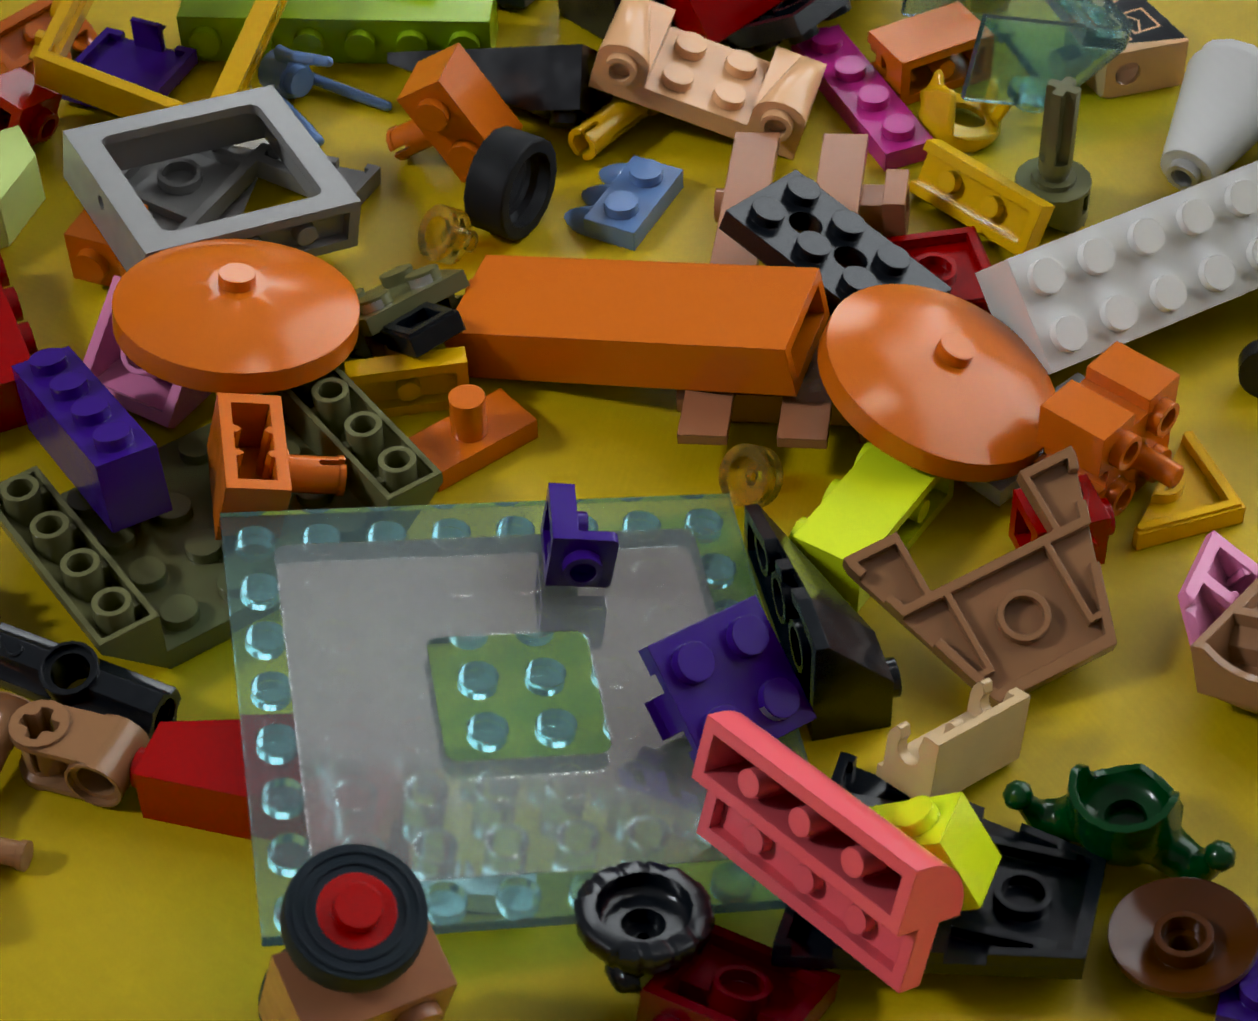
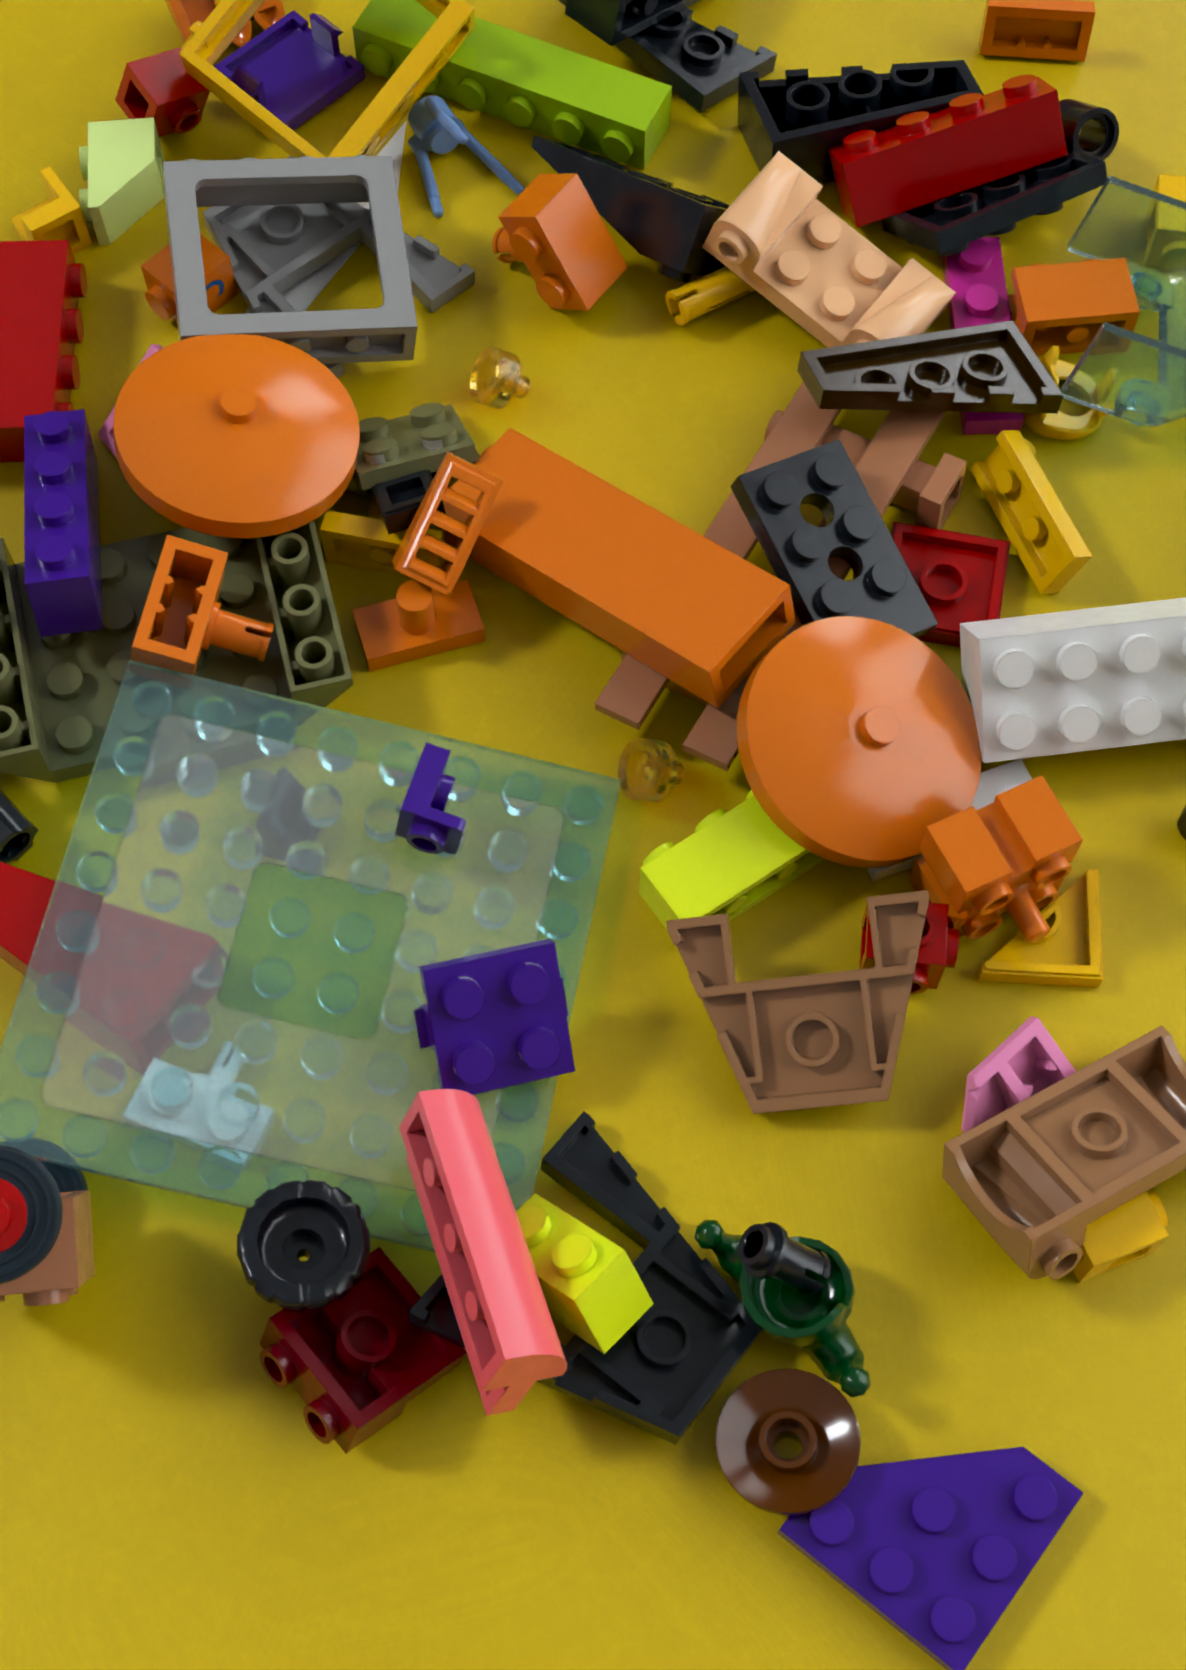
camera: 20 degrees right, 20 degrees up
black tyre [464,126,557,241] -> none
medium blue plate [564,155,683,251] -> none
black wedge [744,503,902,741] -> none
tan hinge [876,678,1031,798] -> none
olive piece [1015,76,1092,234] -> none
none -> orange slope [392,451,503,596]
none -> black pin [738,1222,831,1296]
none -> dark brown wing [797,320,1064,414]

